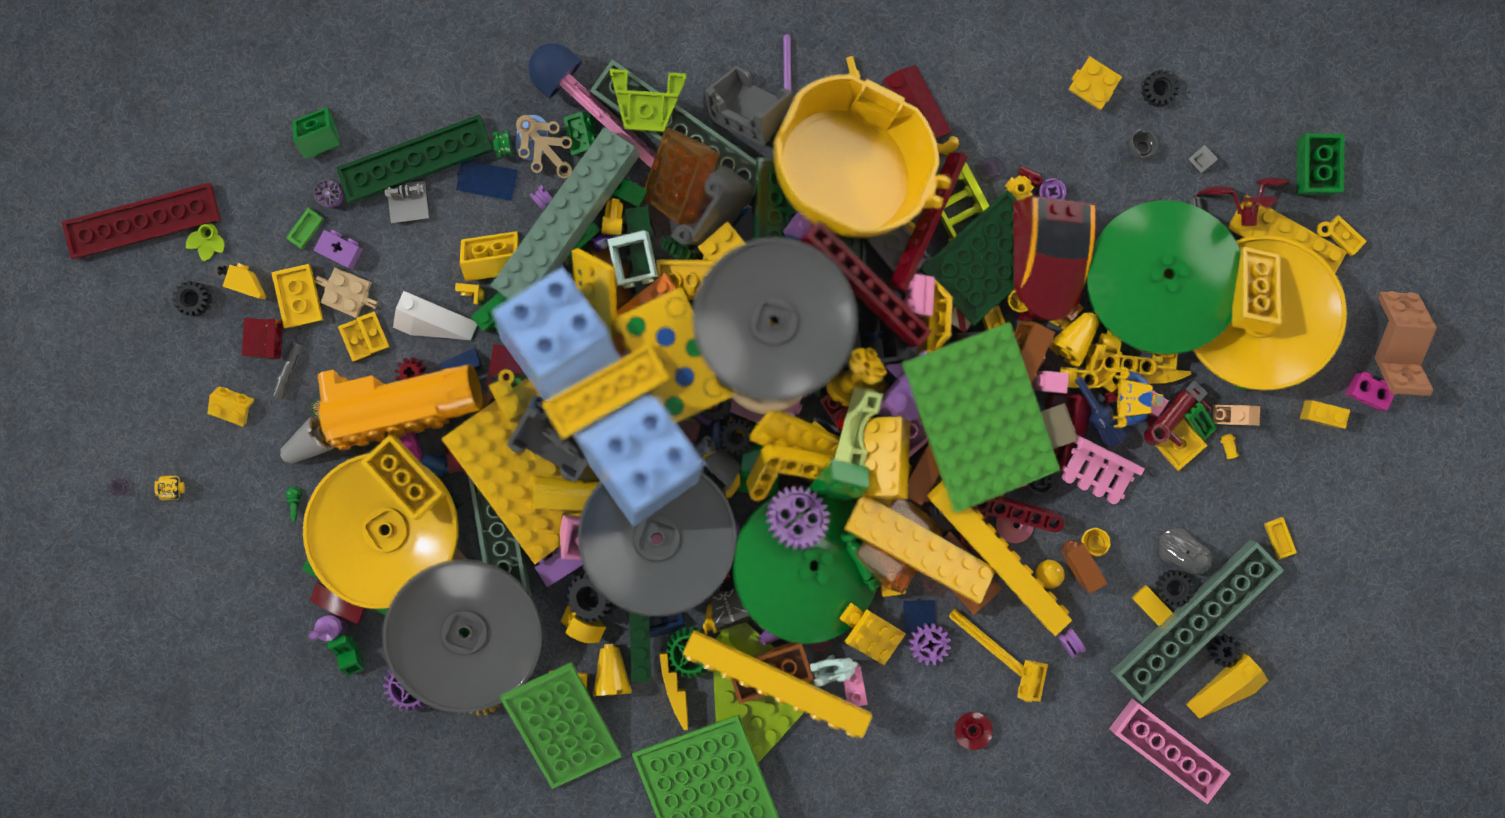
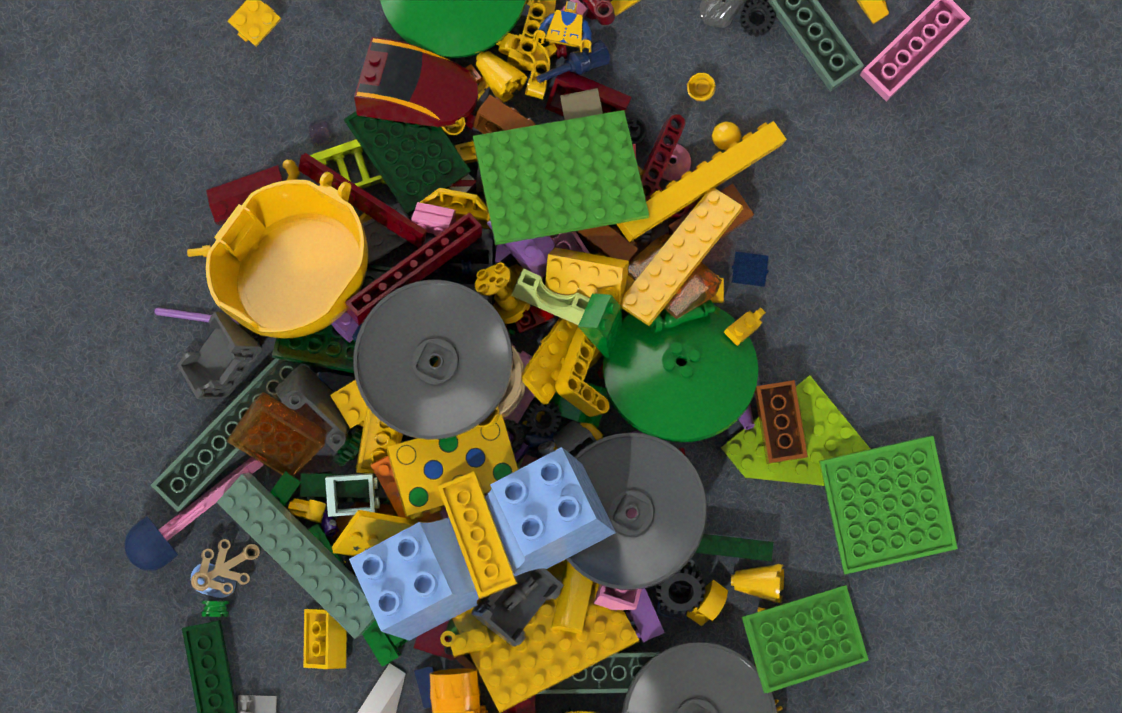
camera: 80 degrees left, 5 degrees down
yellow bracket [455,283,485,305] -> none
clear blue piece [456,160,518,201] -> none
medium lavender wheel [529,185,553,212] -> none
green bracket [563,111,598,156] -> none
lime wing [610,69,687,133] -> none
dark blue slope [649,612,686,638] -> none
yellow slope [660,651,689,730] -> none
green gear [666,626,714,679] -> none
yellow brick [683,630,872,738] -> none
dark grey torso [703,583,752,635] -> none
medium lavender gear [765,486,830,550] -> none
light aqua animal [810,655,858,687] -> none
dark red tile [811,640,830,653] -> none
bright pink brick [843,663,868,706] -> none
yellow plate [845,610,906,665] -> none
medium lavender gear [909,623,951,665] -> none
yellow axle [949,609,1024,676] -> none
dark red dish [954,712,993,750] -> none
yellow brick [1003,175,1034,201] -> none
yellow bracket [1017,660,1048,702] -> none
dark red arm [1018,166,1043,188] -> none
bright pink brick [1031,371,1069,393] -> none
medium lavender wheel [1037,178,1066,200] -> none
medium lavender wheel [1058,628,1086,659] -> none
dark orange window [1059,539,1107,594] -> none
bright pink fence [1062,434,1145,504] -> none
yellow tile [1132,585,1173,626] -> none

